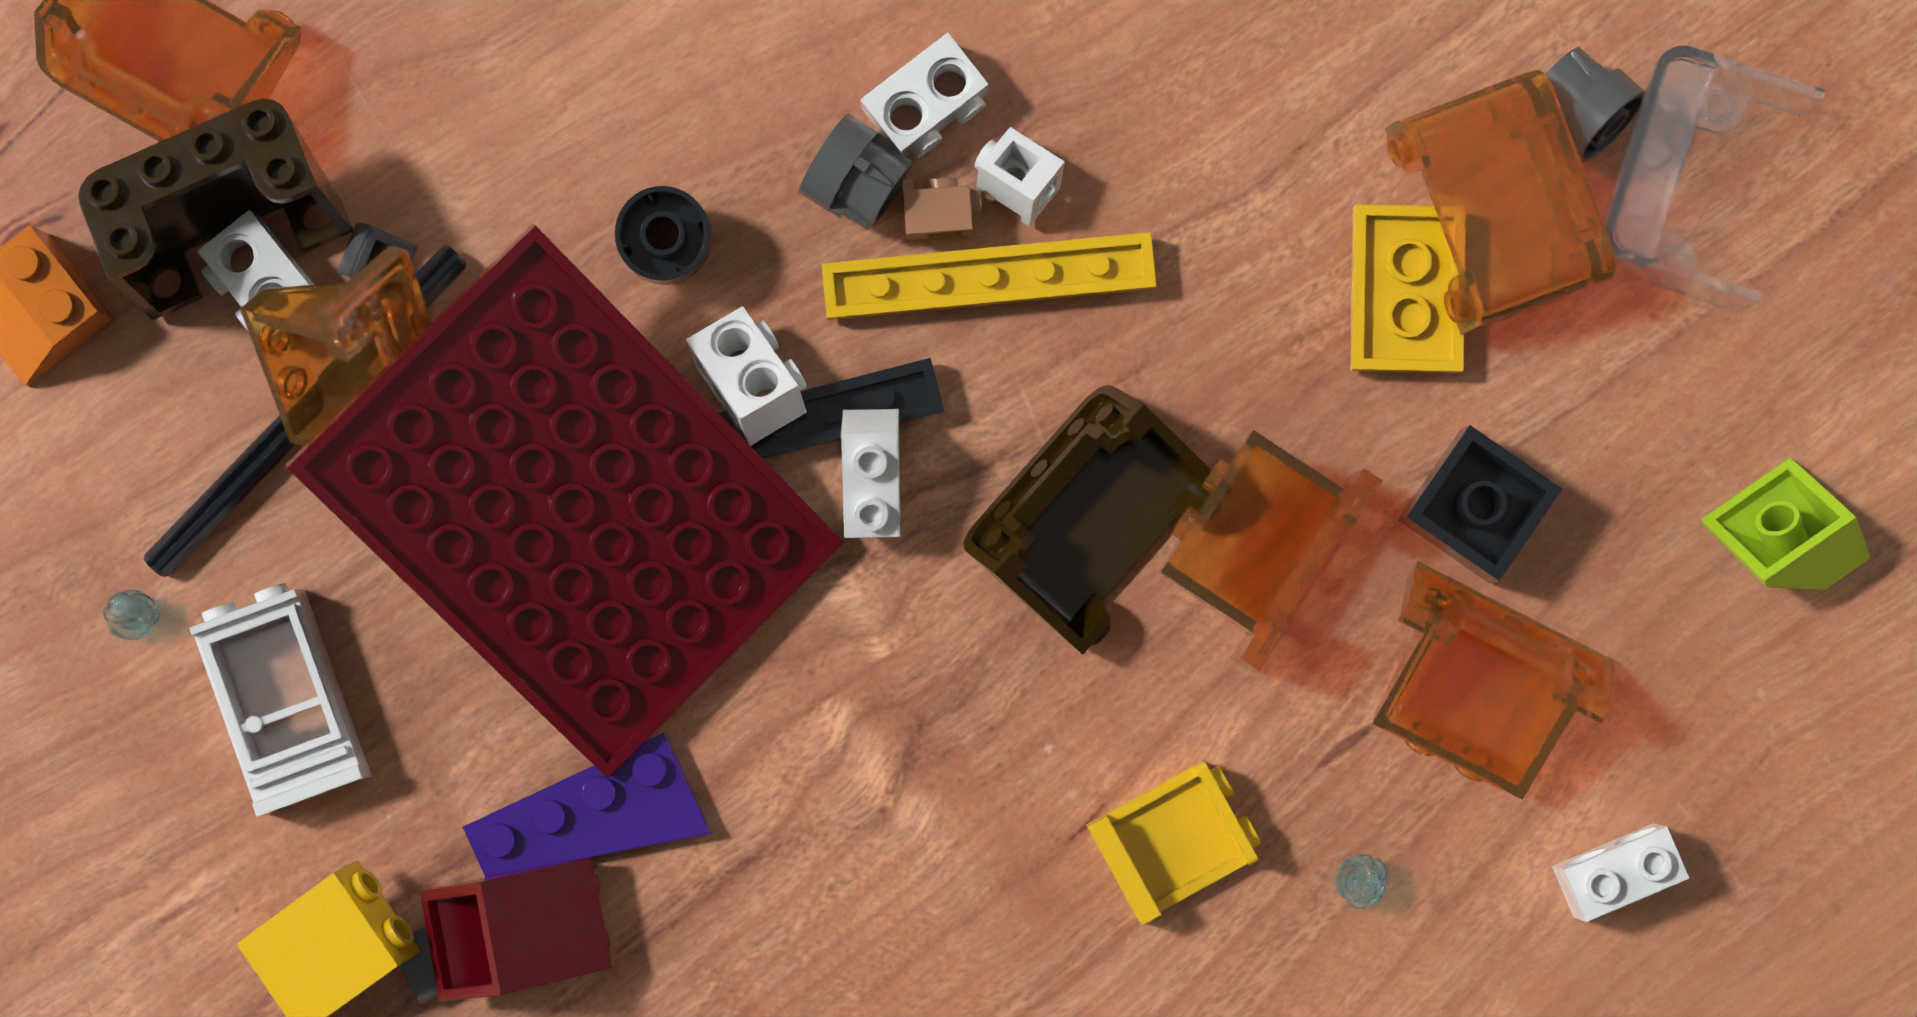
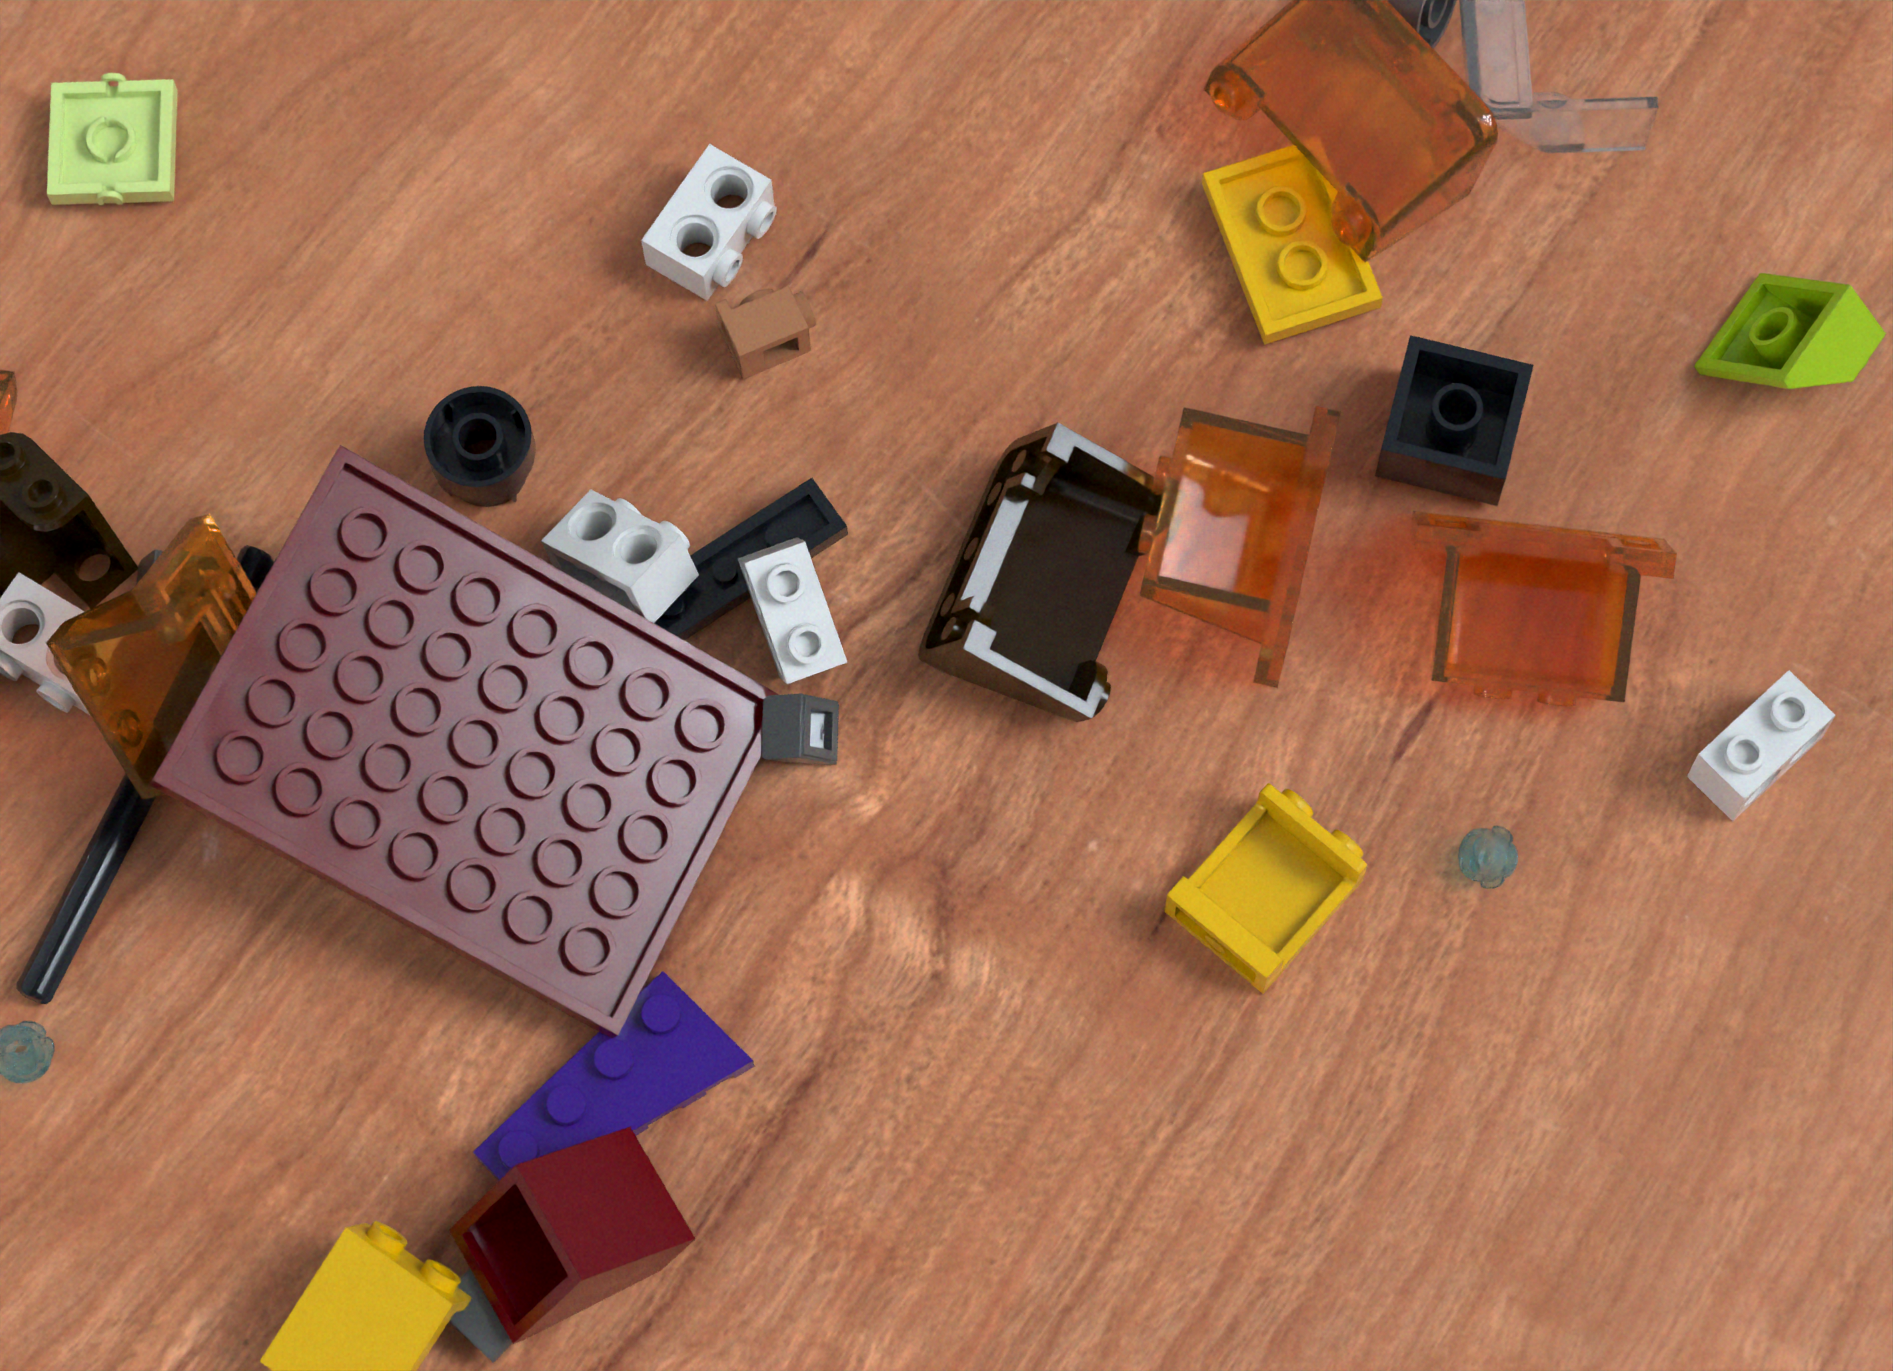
camera: 20 degrees left, 15 degrees down
white door [189,583,372,817] -> none
dark grey piece [799,113,912,229] -> none
yellow plate [821,232,1156,320] -> none
white brick [974,127,1065,227] -> none
none -> dark grey slope [762,693,839,765]

